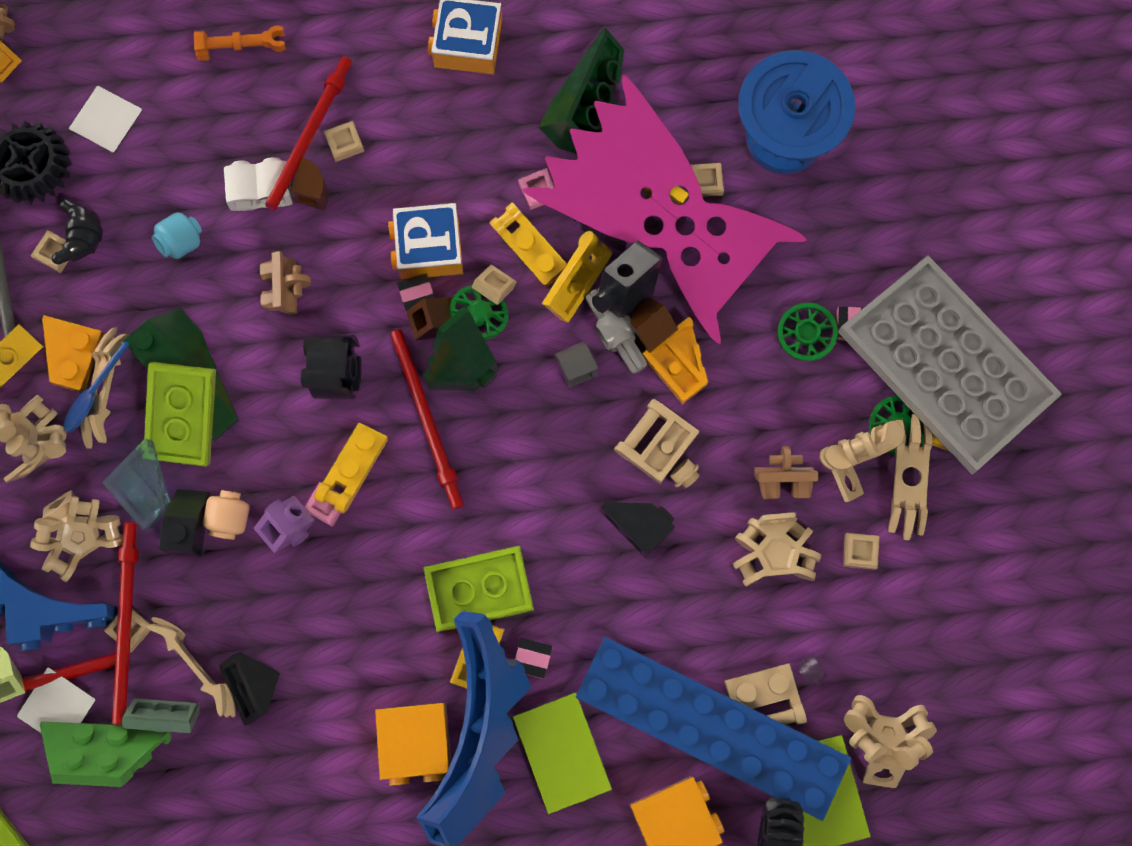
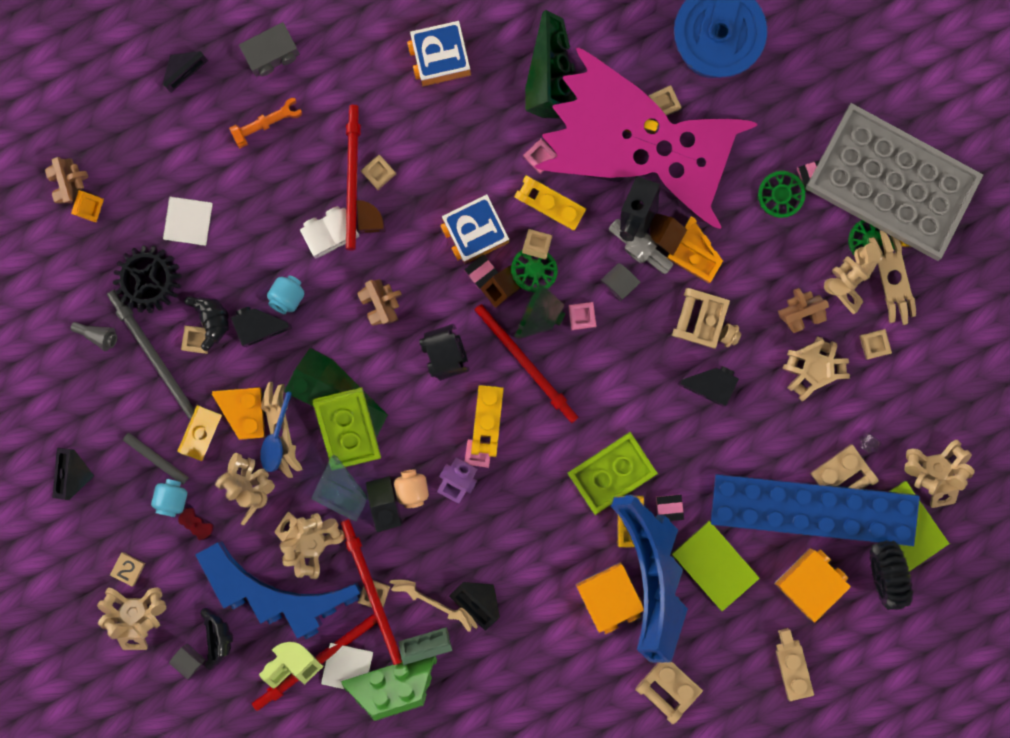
camera: 20 degrees left, 10 degrees up
yellow plate [541,231,612,323] -> none
none -> black slope [231,307,292,347]
none -> bright pink tile [568,302,596,331]

